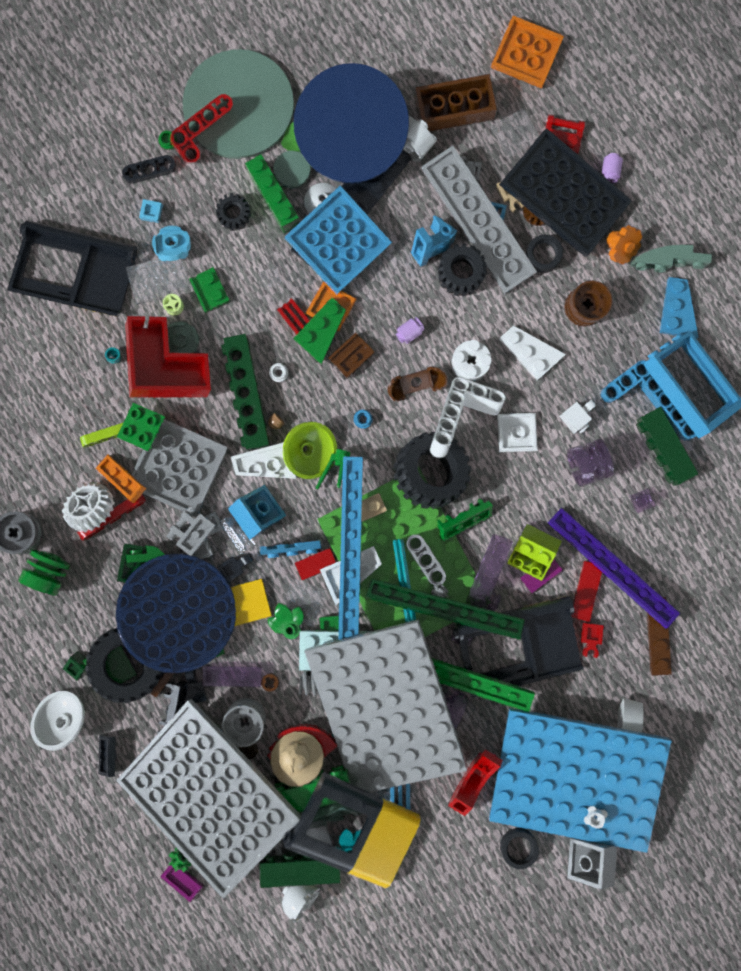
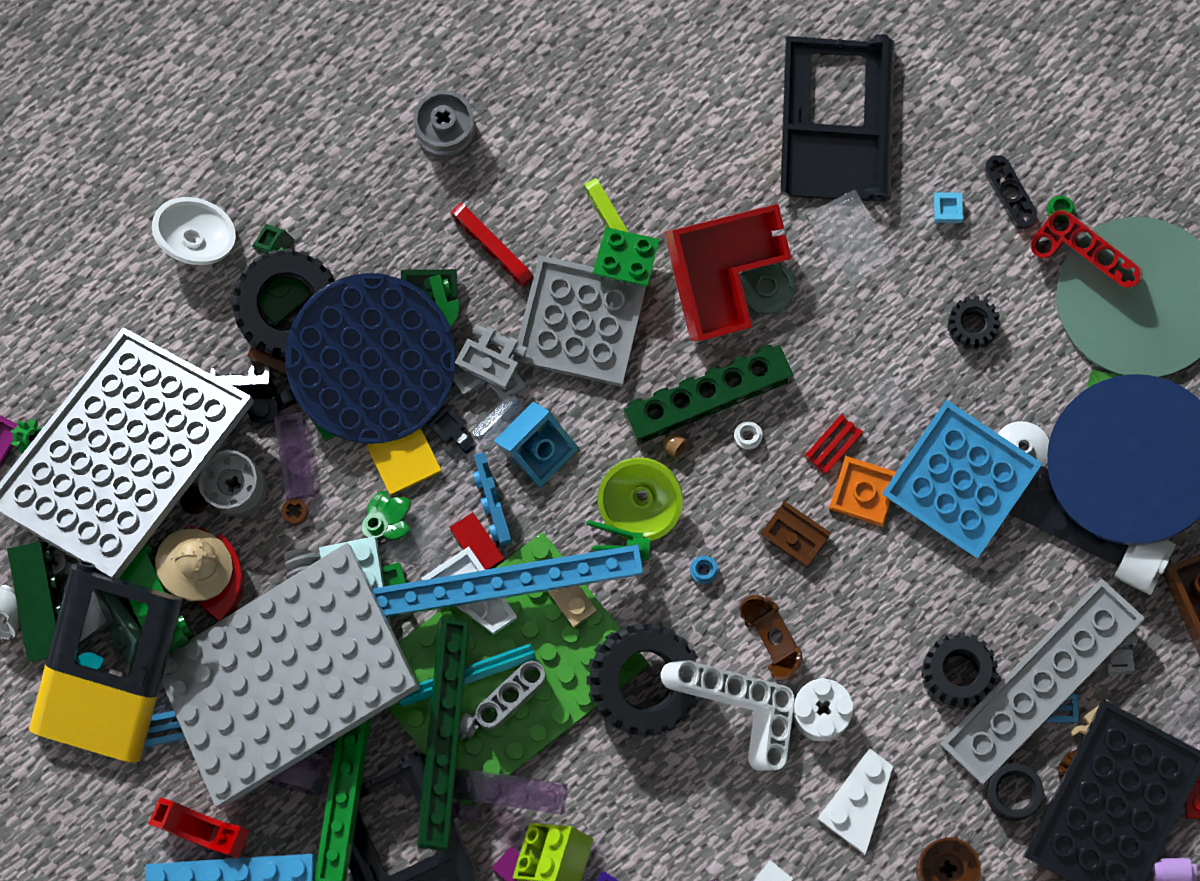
camera: 80 degrees right, 10 degrees down
green wheel [18,549,71,596] -> none
white gear [62,482,115,533] -> none
orange tile [96,454,147,503] -> none
black plate [98,734,117,777] -> none
teal hinge [105,347,121,364] -> none
medium azure plate [152,226,191,261] -> none
yellowish green wheel [163,294,184,316] -> none
green plate [189,267,230,313] -> none
white wing [231,442,297,479] -> none
green brick [245,154,300,234] -> none
sand green tile [273,151,311,189] -> none
green wing [293,297,346,365] -> none
lavender brick [396,317,425,344] -> none
dark azure tile [411,216,457,267] -> none
green plate [437,498,493,542] -> none
white tile [497,413,538,452] -> none

